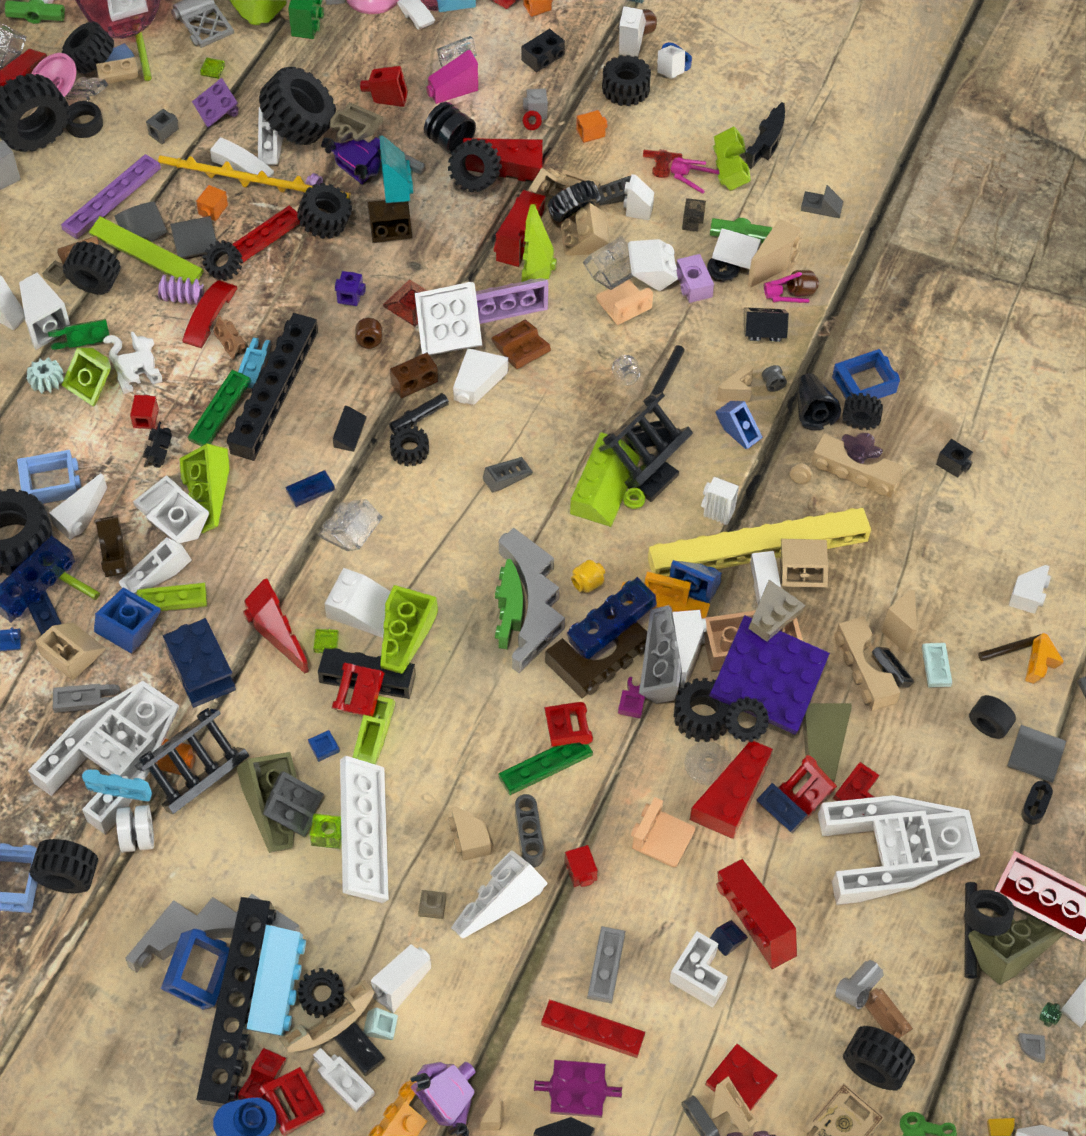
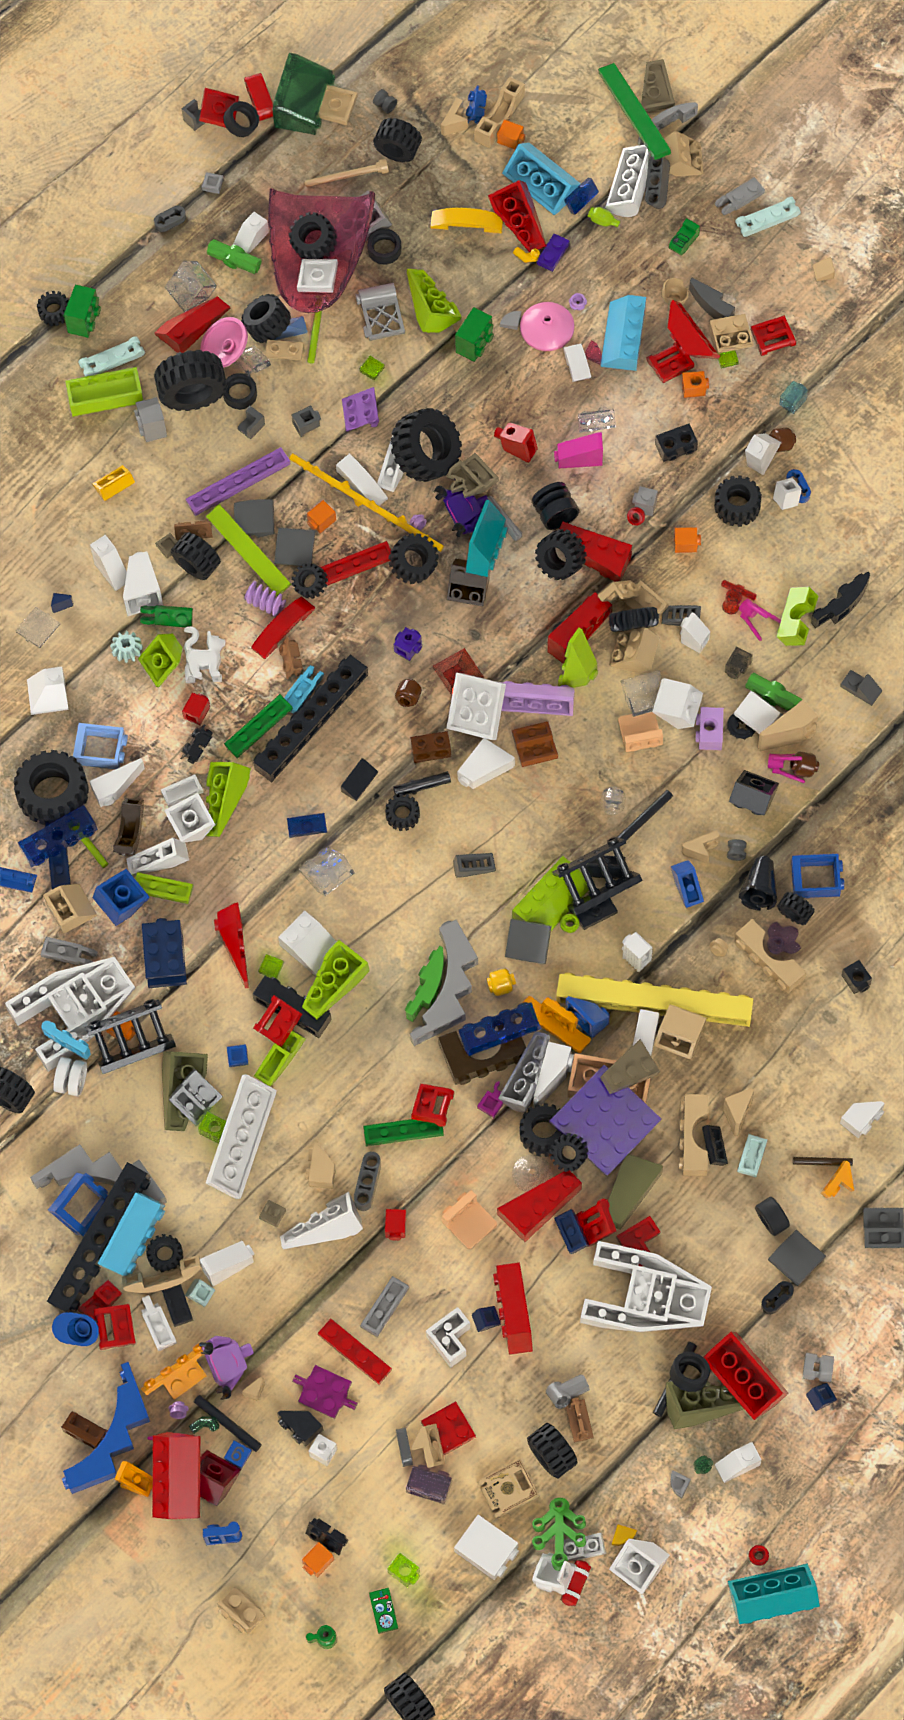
camera: 25 degrees right, 10 degrees up
none -> dark grey panel [238,406,265,439]
none -> dark grey slope [505,919,552,964]

